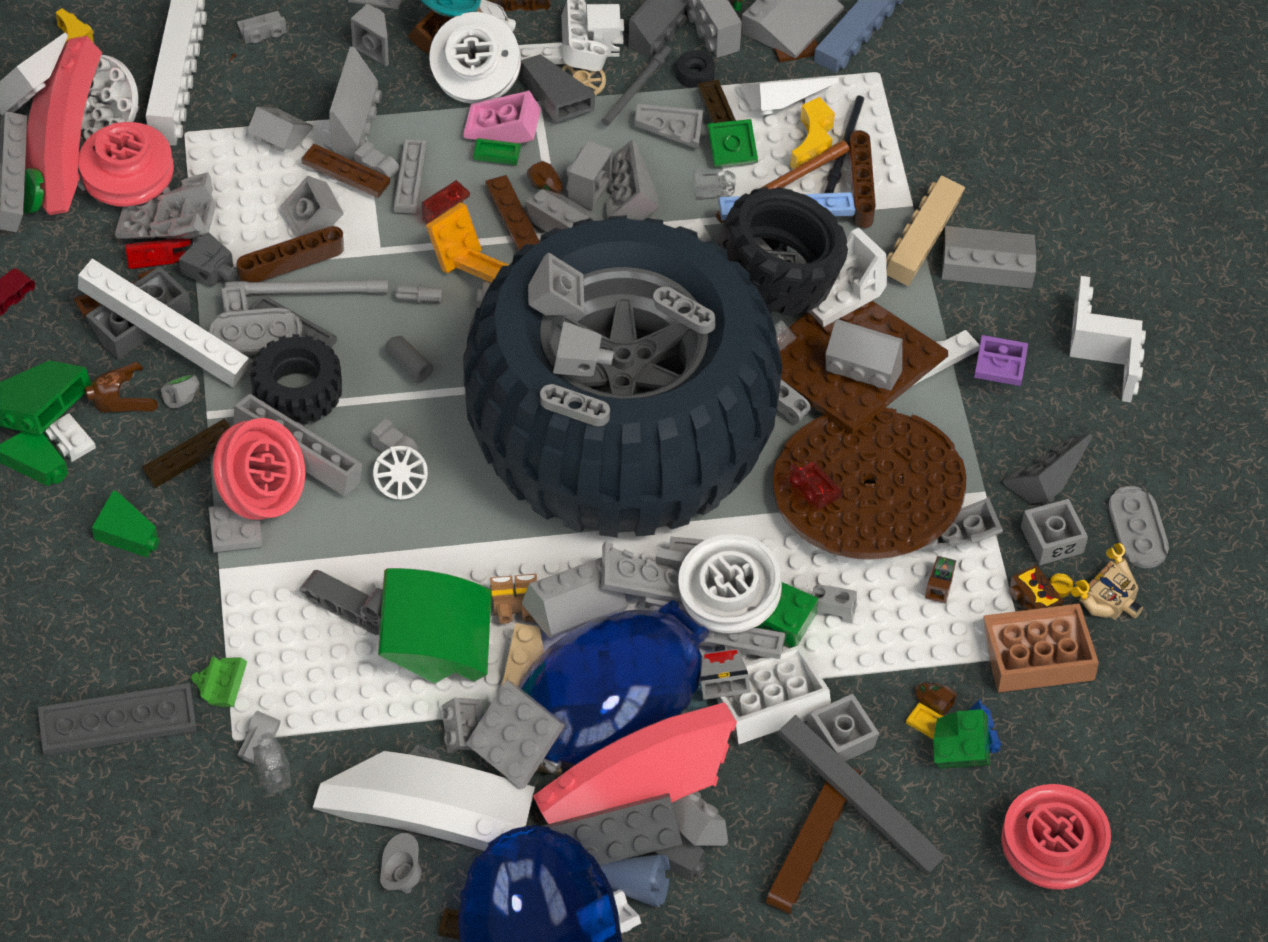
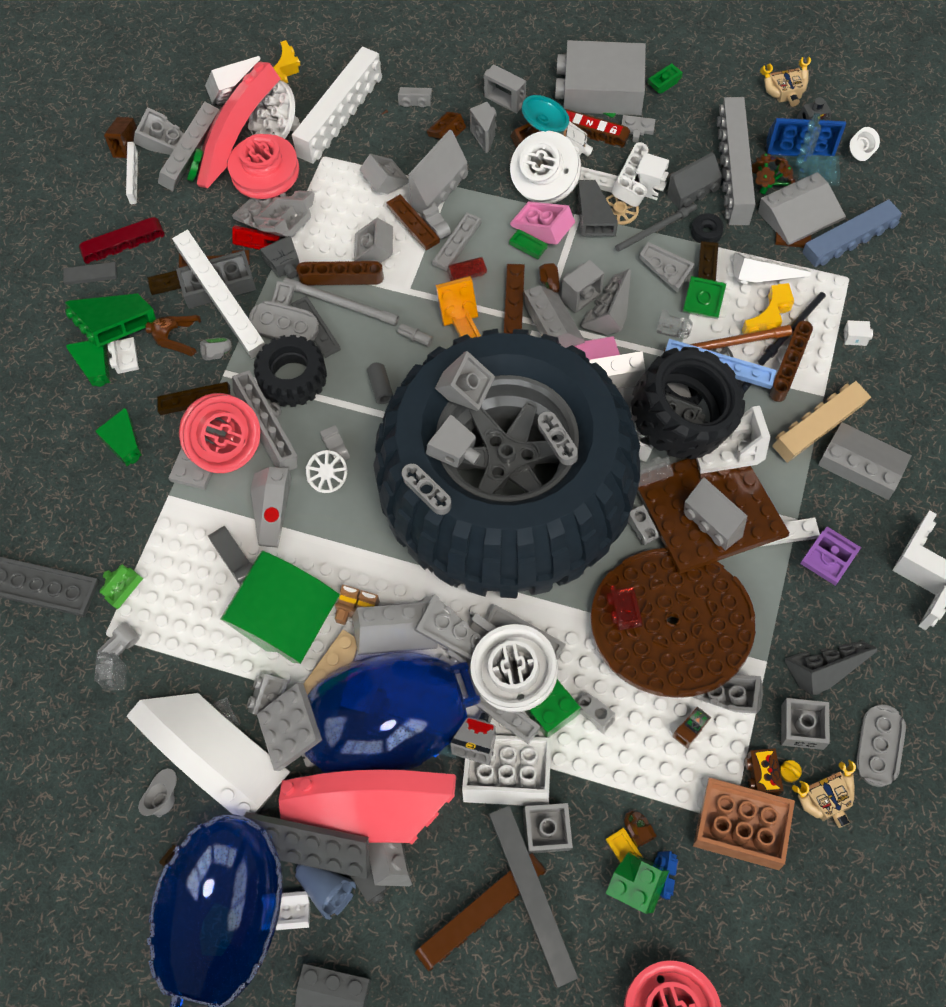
camera: 30 degrees right, 10 degrees up
none -> dark brown plate [147,271,181,295]
none -> light grey wedge [251,467,292,548]
none -> reddish brown bracket [427,111,466,139]
none -> white brick [844,320,873,346]

